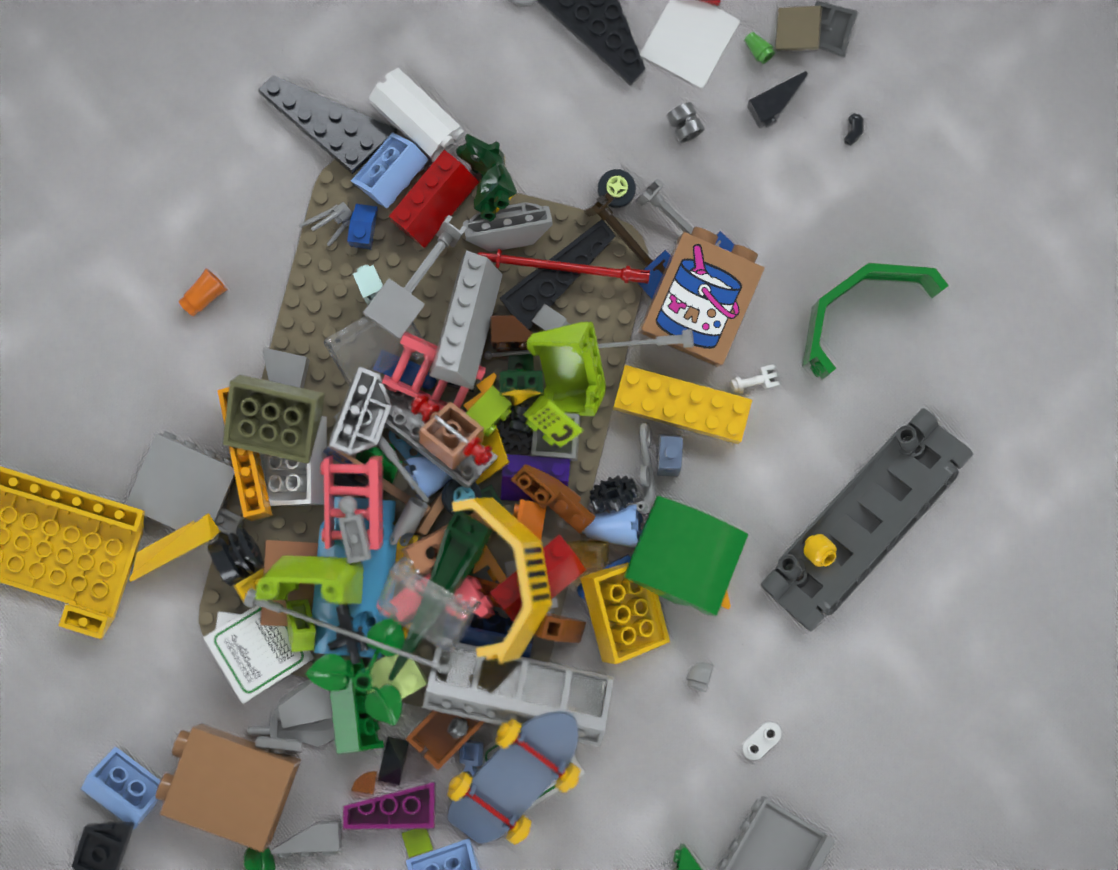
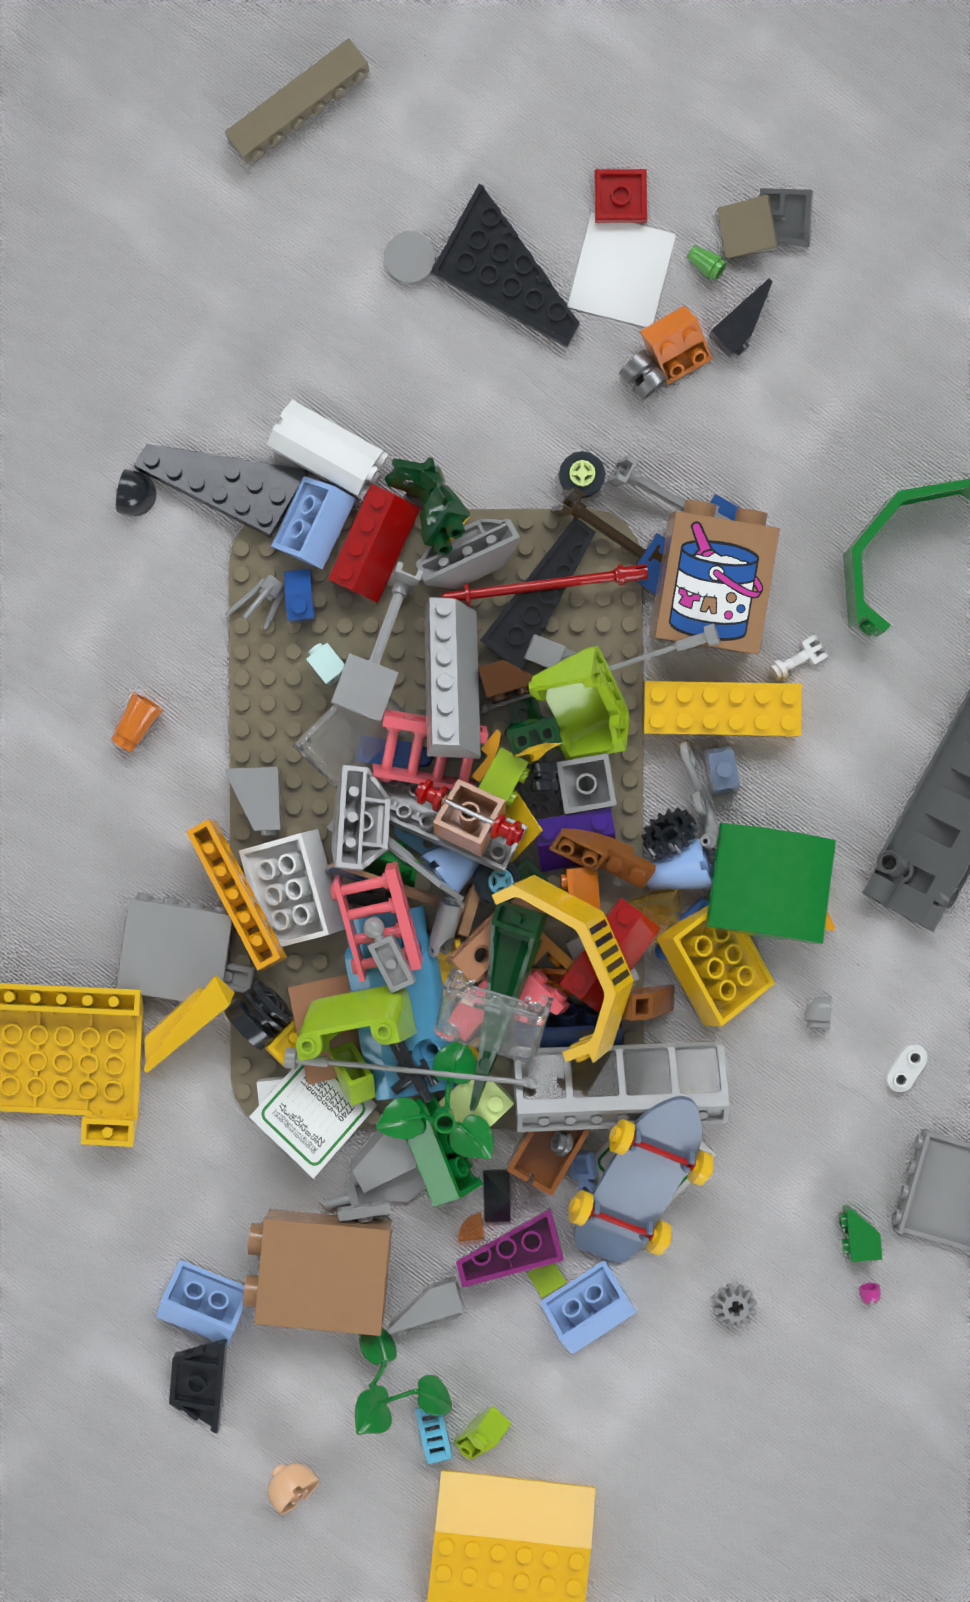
camera: 10 degrees left, 5 degrees up
olive slope [223,375,325,464] -> none
lime slope [523,395,583,447] -> none
yellow head [803,534,837,567] -> none
black arm [843,113,864,146] -> none
none -> black helmet [116,469,157,516]
none -> orange slope [639,305,712,385]

